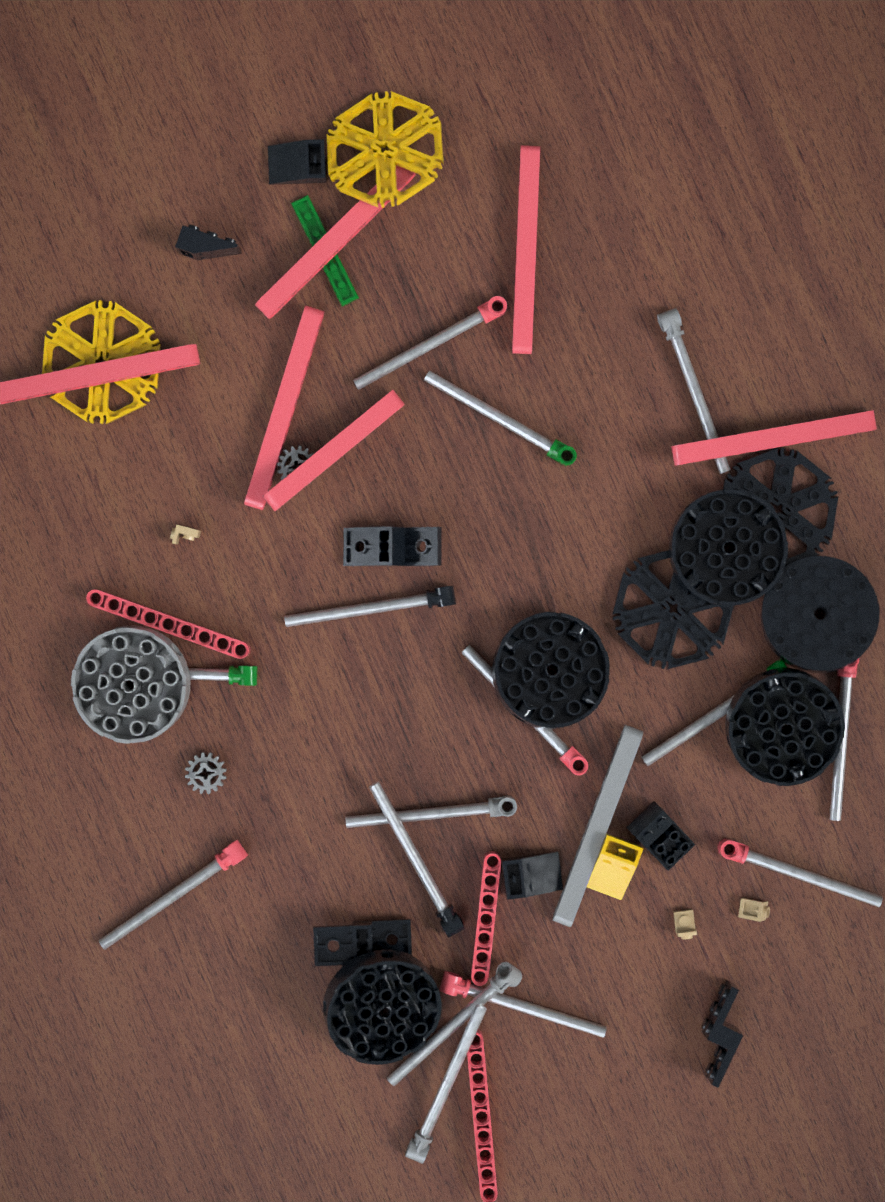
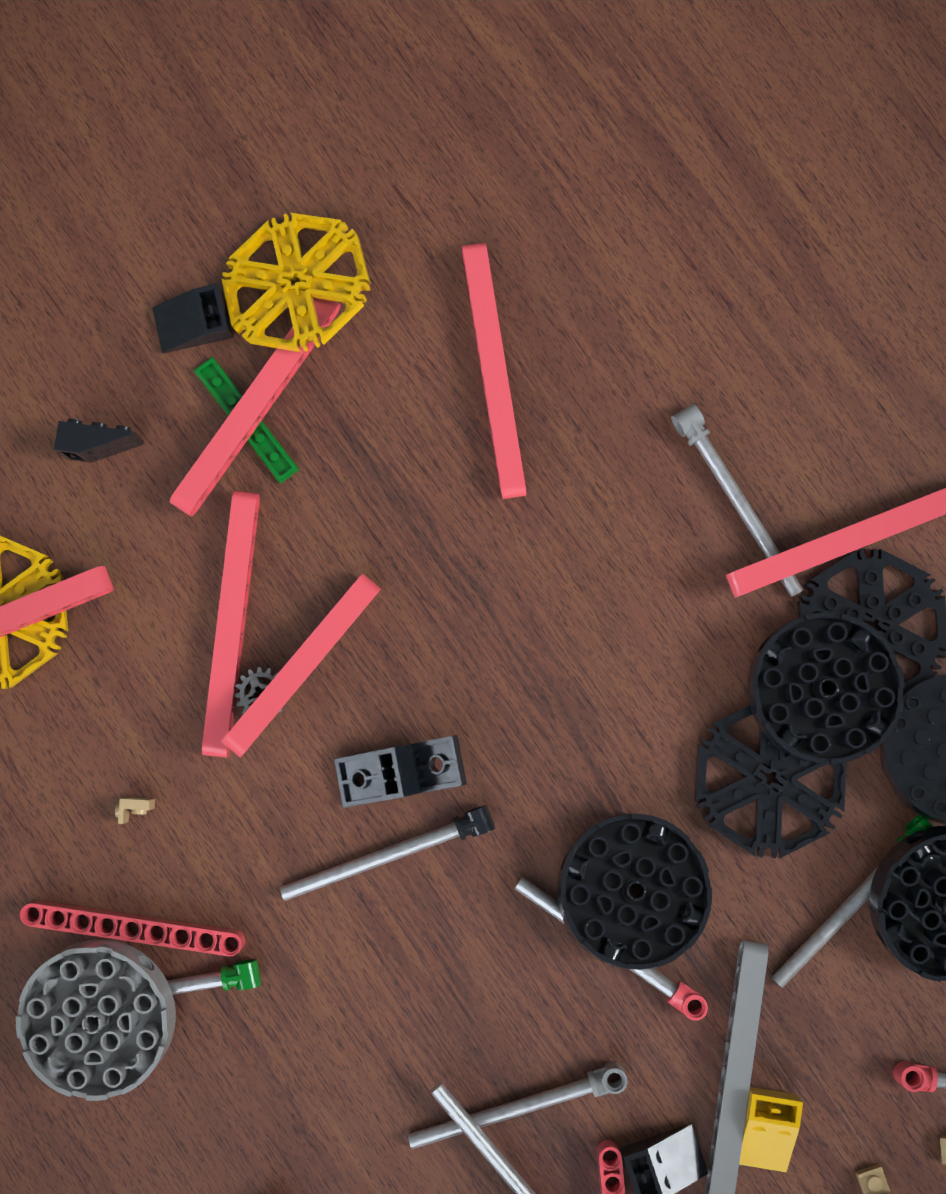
camera: 15 degrees left, 5 degrees down
light grey gear [185,752,227,794] -> none
flat silver piece [353,296,507,390] -> none
flat silver piece [424,371,577,466] -> none
black slope [626,801,695,871] -> none

